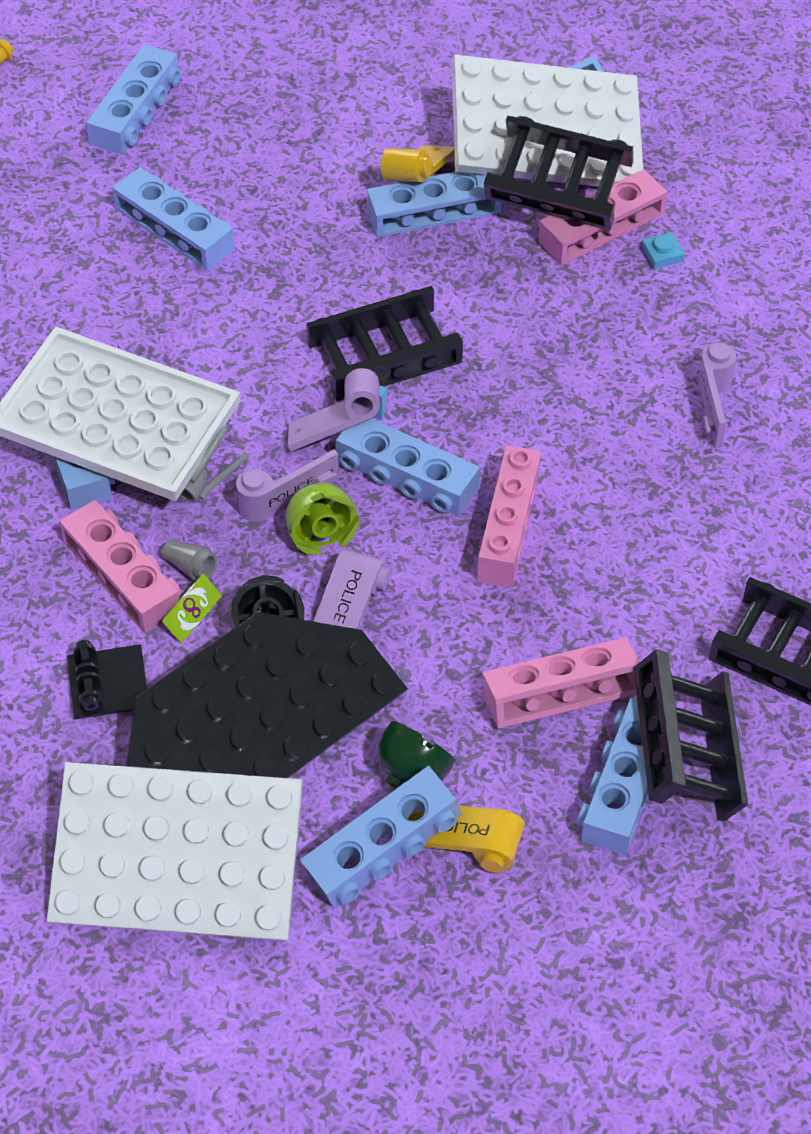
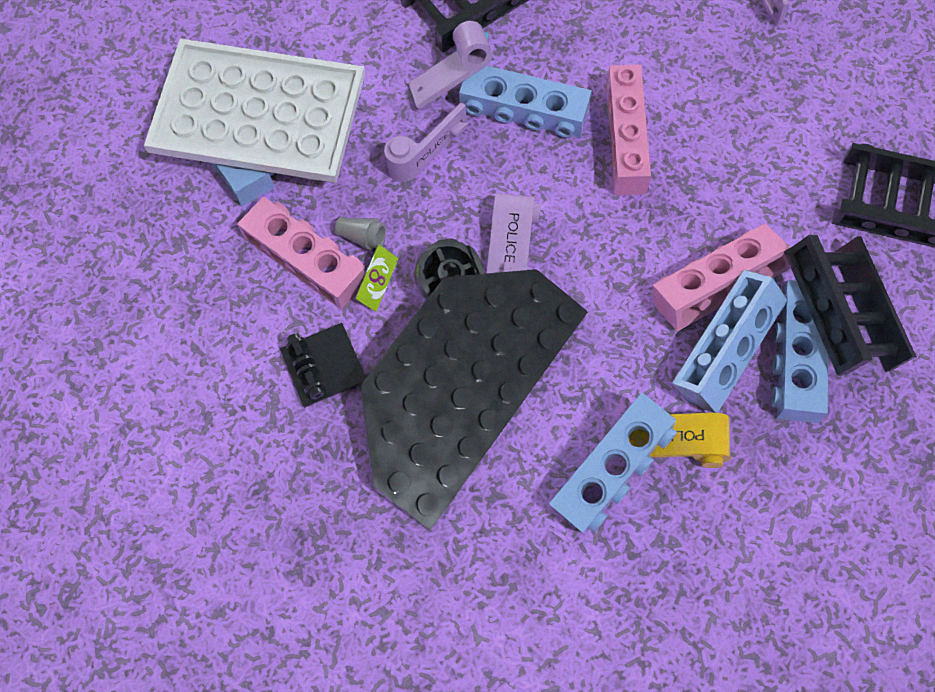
camera: 10 degrees left, 15 degrees up
white plate [47,762,303,941] -> none
light grey plant [180,427,249,502] -> none
lime cylinder [285,482,359,555] -> none
dark green cylinder [377,721,456,789] -> none
none -> light blue brick [673,270,787,413]

